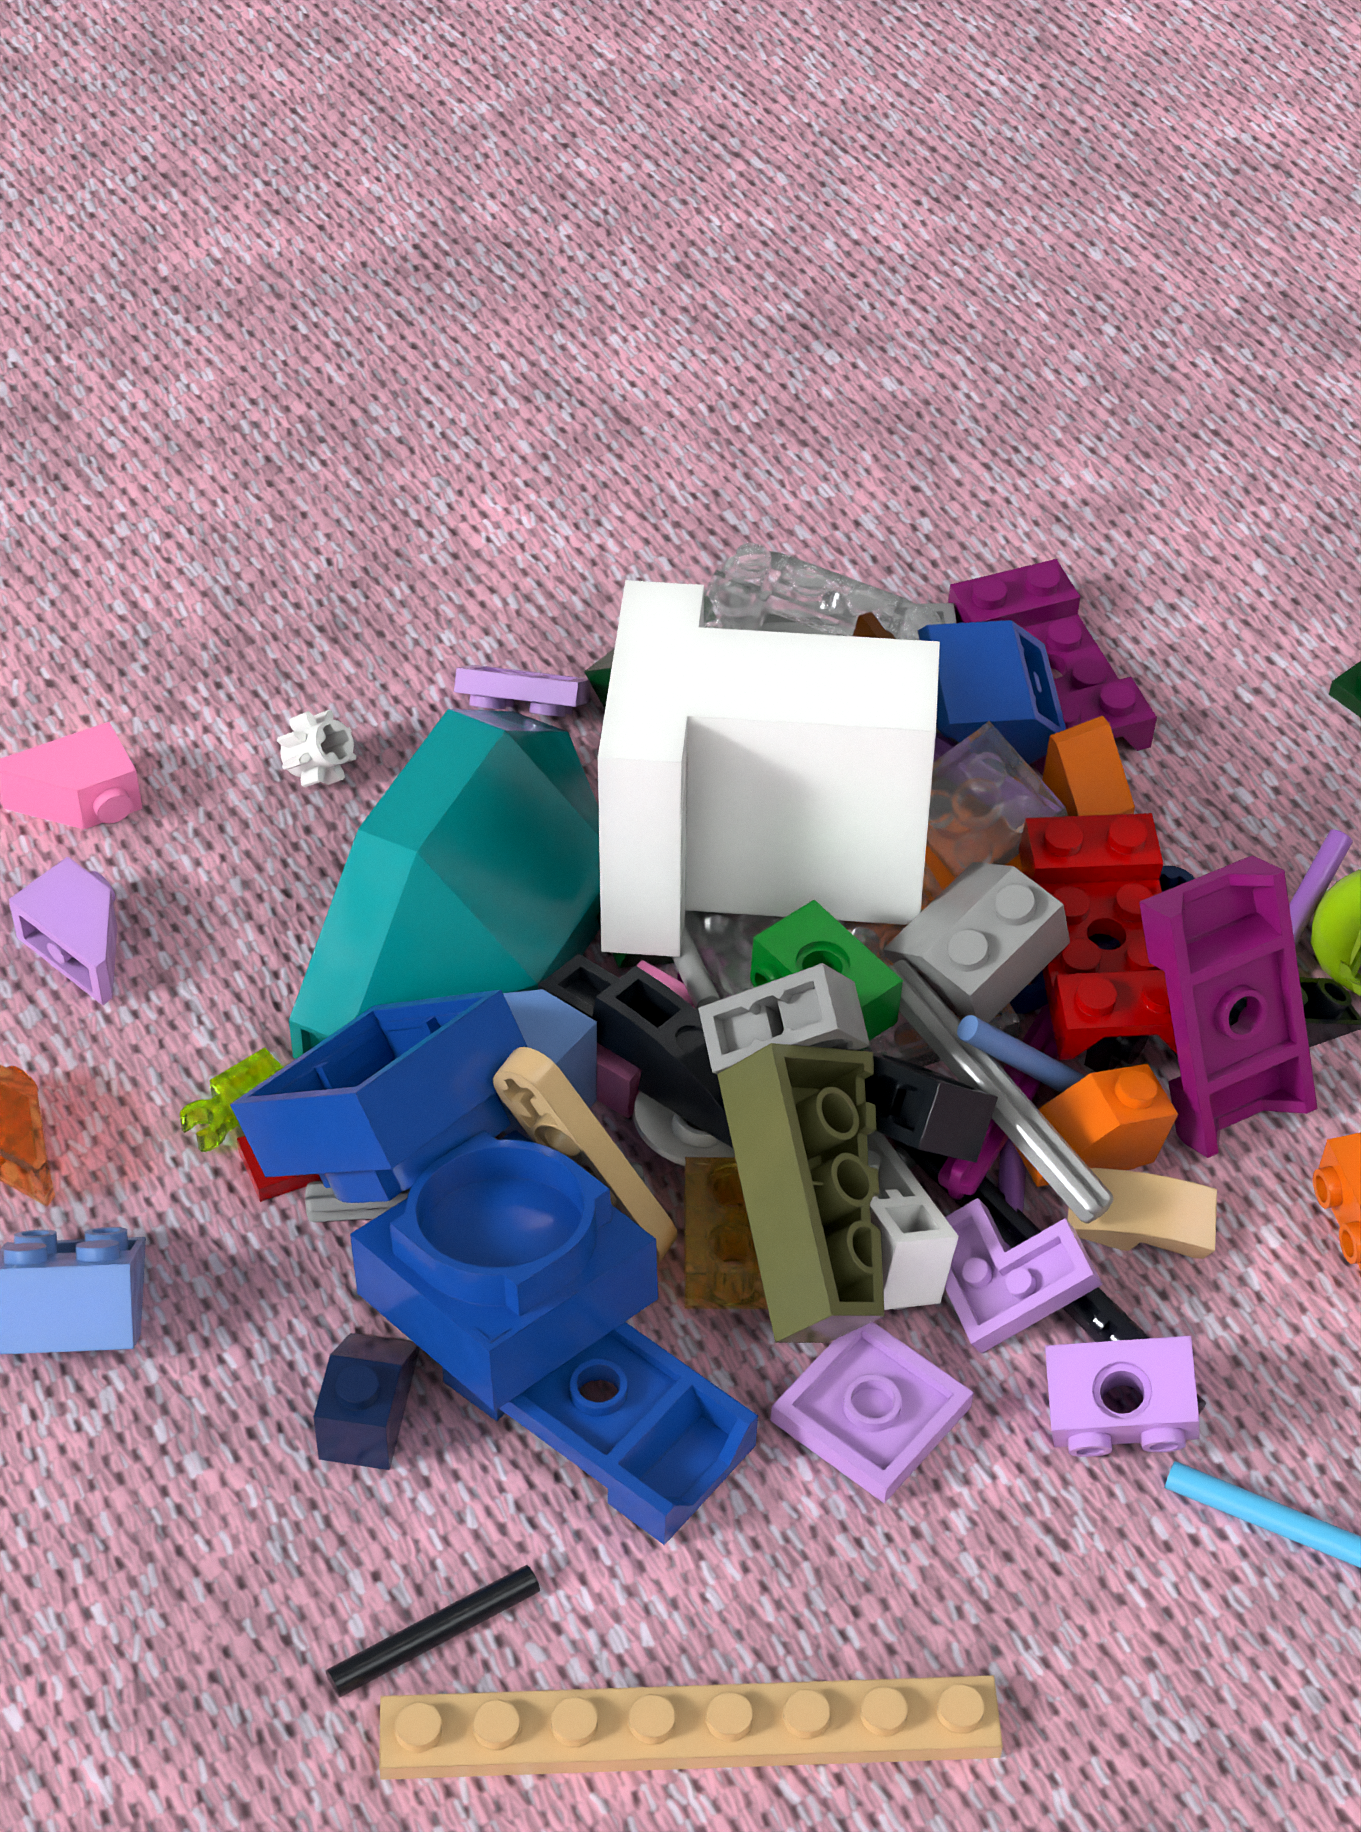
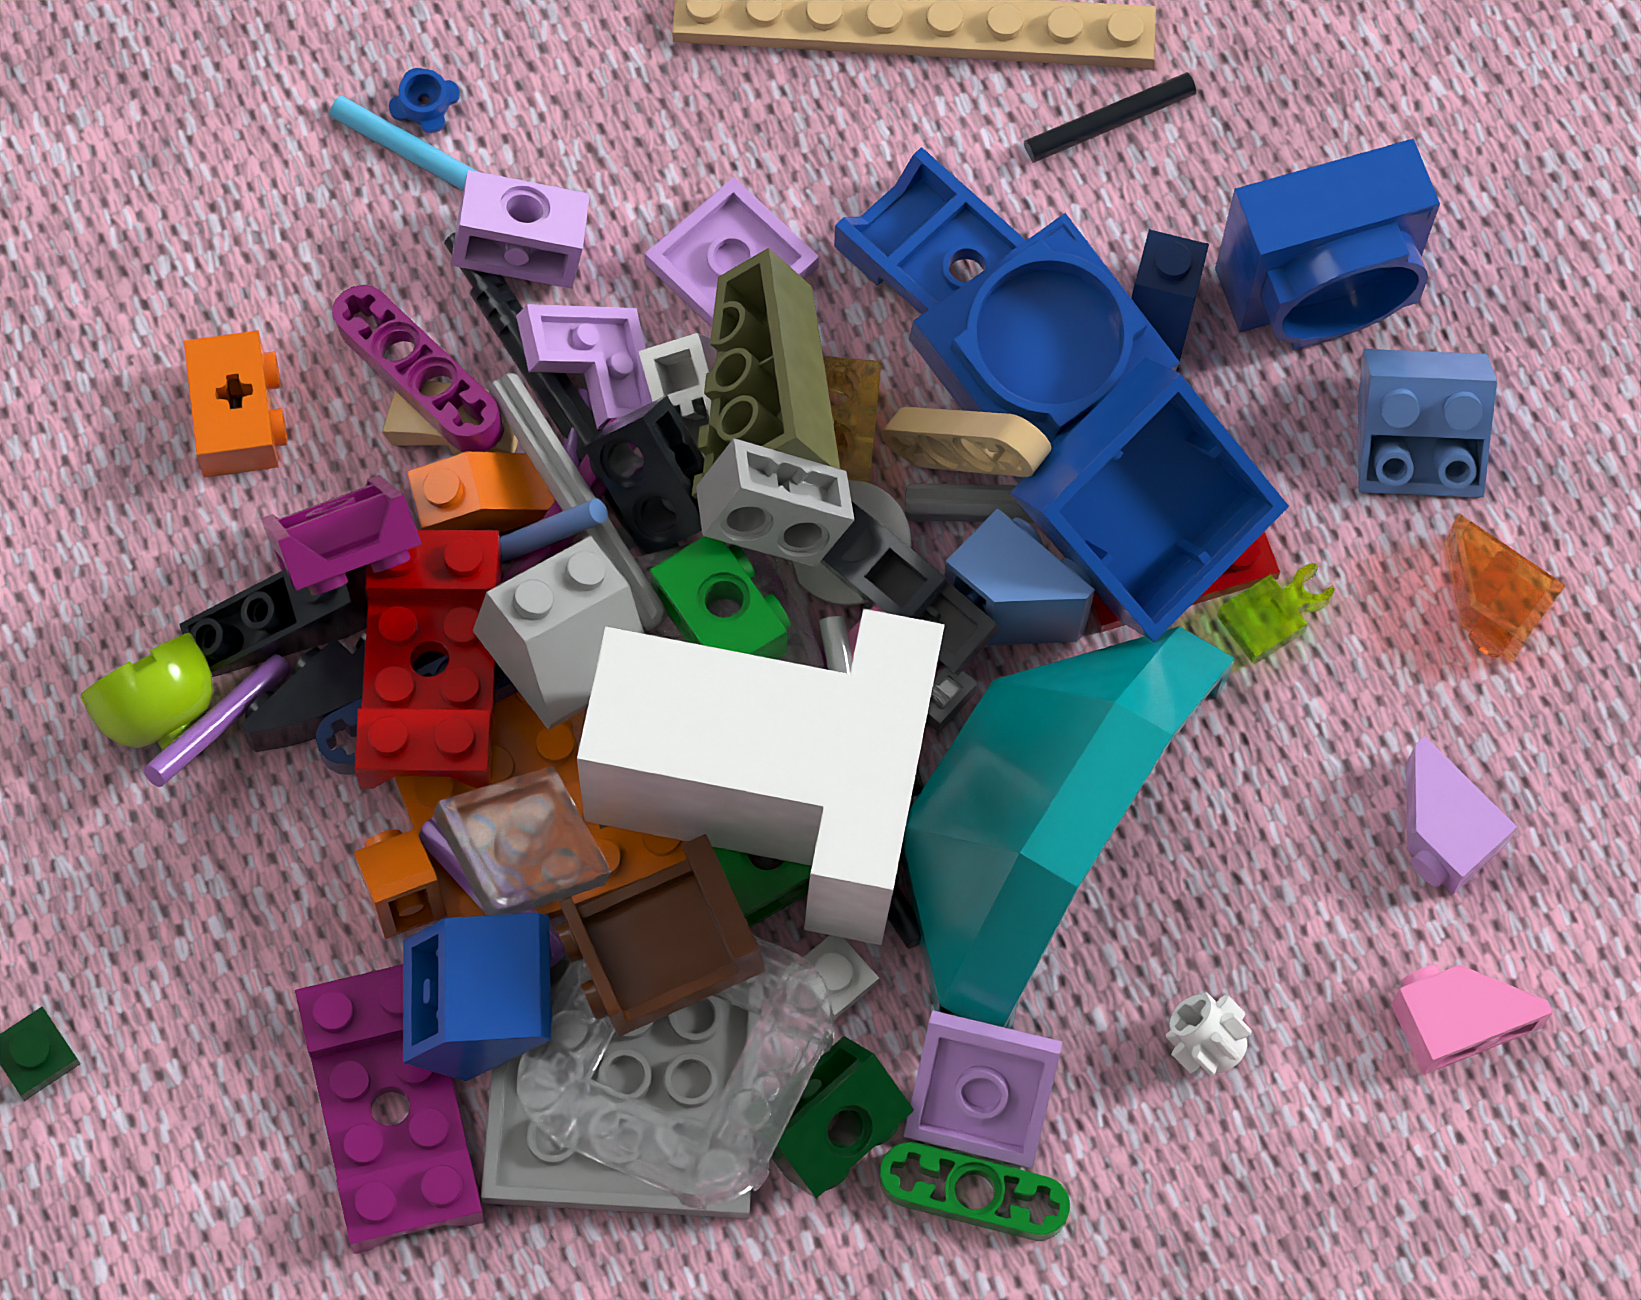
camera: 175 degrees left, 20 degrees up
none -> magenta beam [332,285,505,453]
none -> blue plate [389,68,460,133]
none -> green beam [879,1142,1070,1241]
none -> blue container [1215,138,1440,350]

